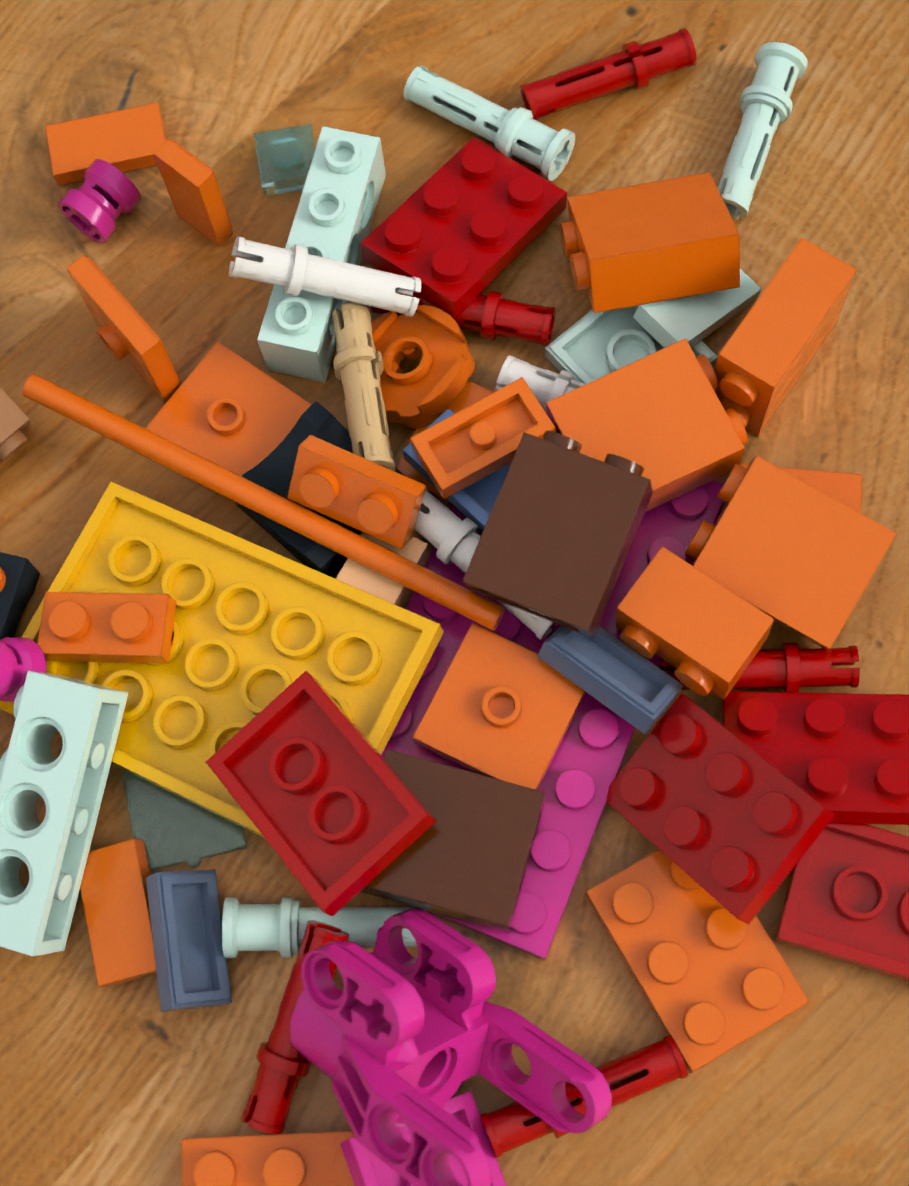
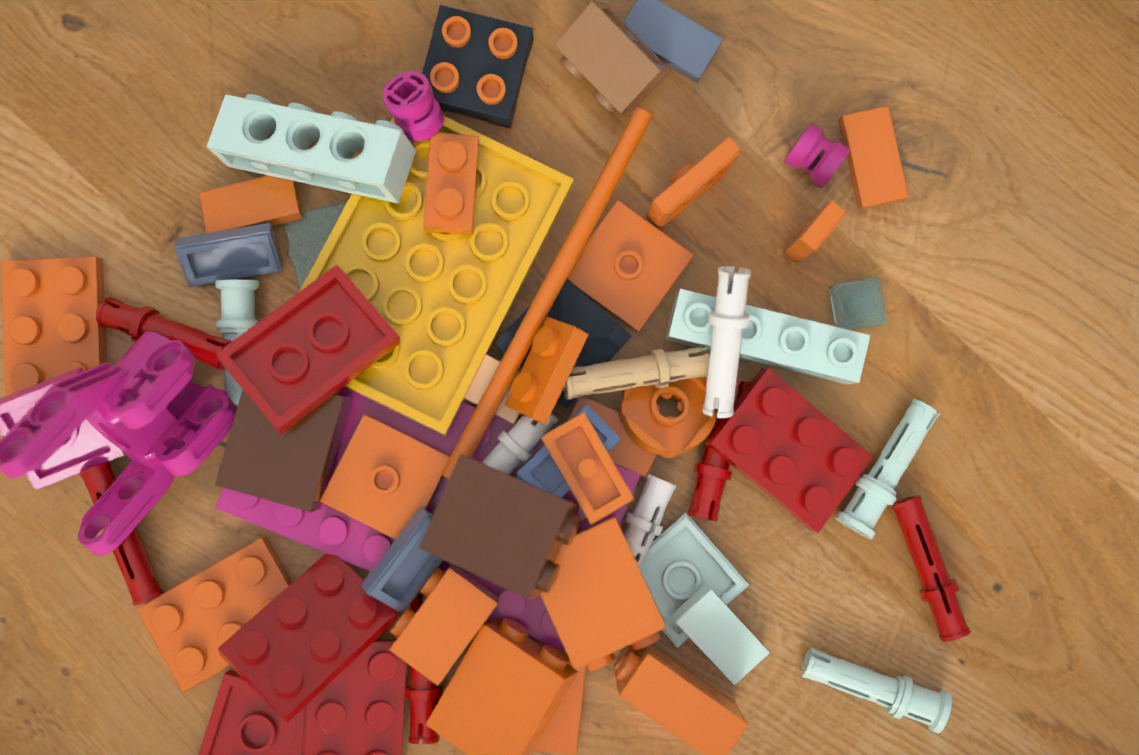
camera: 80 degrees right, 15 degrees up
orange brick [560,172,740,313] -> none

